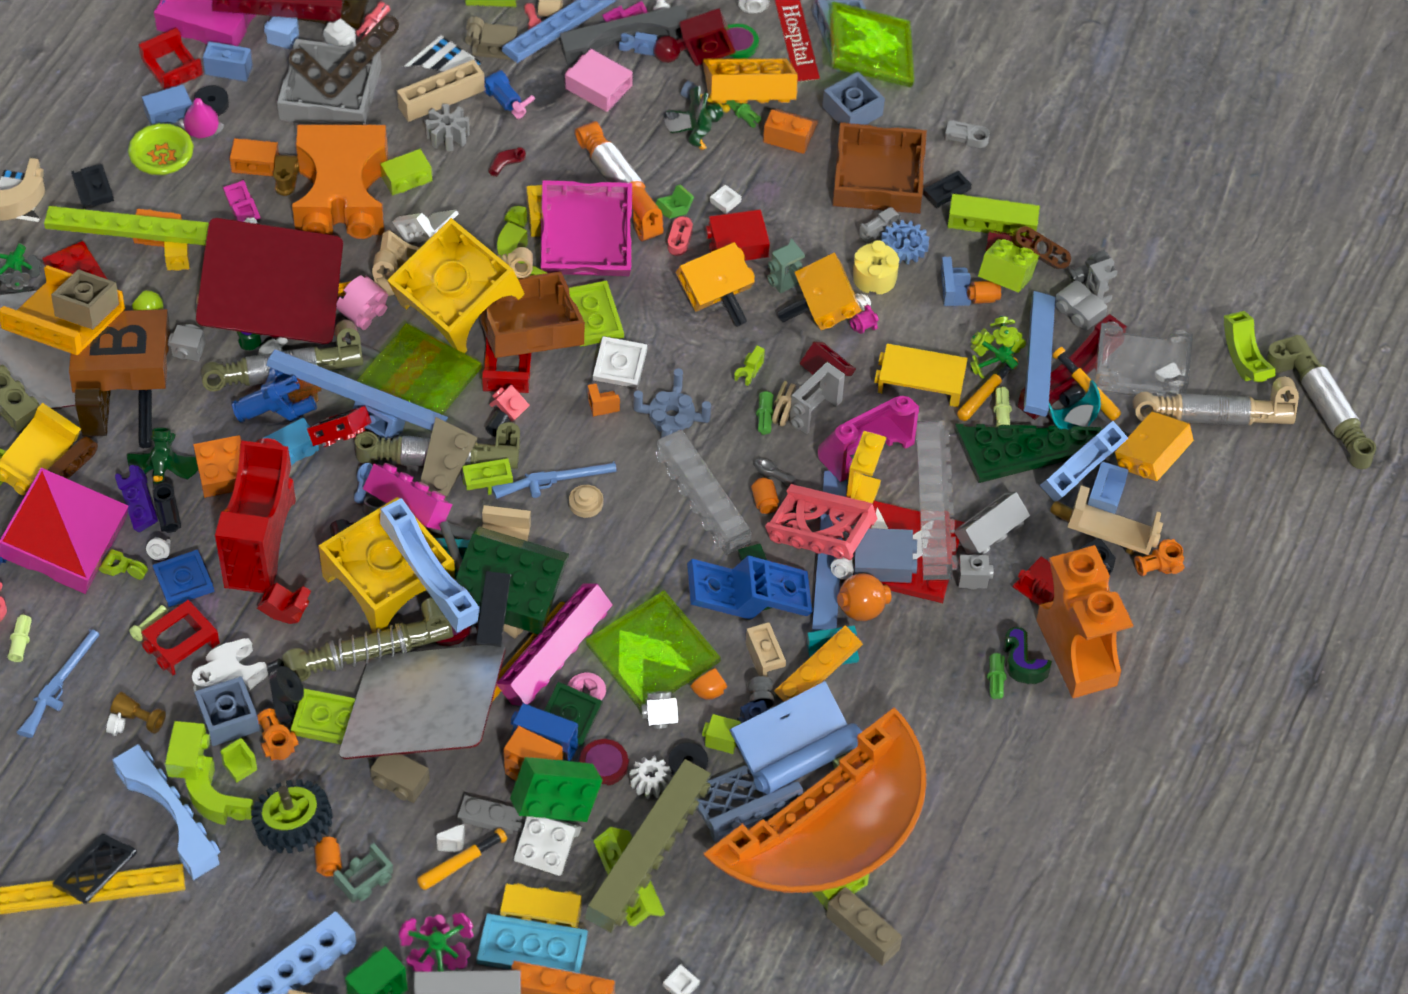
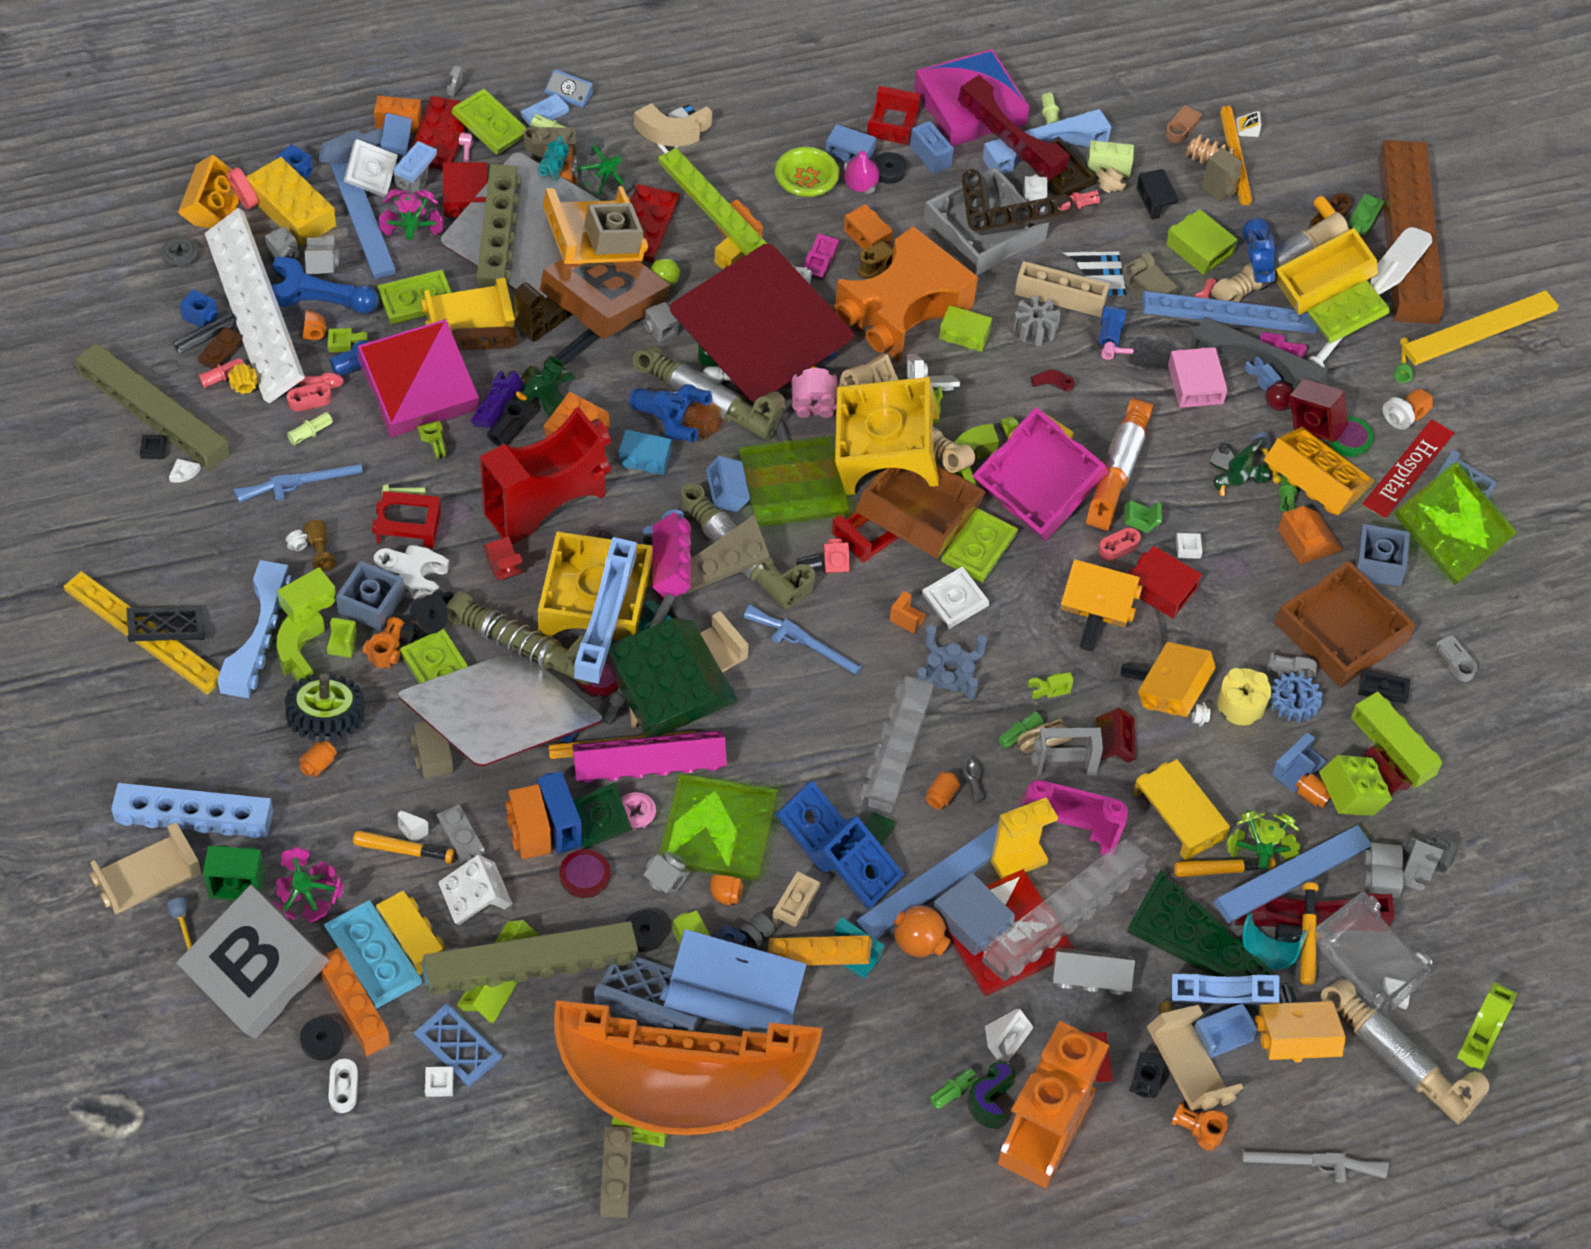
camera: 45 degrees right, 0 degrees up
black plate [71,164,114,209] -> none
white plate [146,537,171,561] -> none
blue plate [152,550,214,607] -> none
medium blue tile [266,349,448,431] -> none
red piece [307,405,372,447] -> none
sand green window [334,843,393,903] -> none
lime panel [462,458,513,495] -> none
black tile [477,571,511,647] -> none
green brick [510,757,603,822] -> none
tan plate [569,485,603,518] -> none
white gear [630,756,672,800] -> none
coral fence [765,484,878,560] -> none
sand green window [767,238,805,293] -> none
white plate [831,557,854,579] -> none
dark pink brick [850,304,879,334] -> none
light grey brick [958,555,993,590] -> none
yellowish green axle [994,387,1012,427] -> none
reddish brown beam [1012,226,1071,269] -> none
light grey tile [1064,405,1094,427] -> none
olive piece [1266,335,1376,469] -> none
none -> medium blue window [414,1003,503,1088]
none -> white slope [985,1009,1034,1062]
none -> light grey piece [1241,1149,1389,1183]

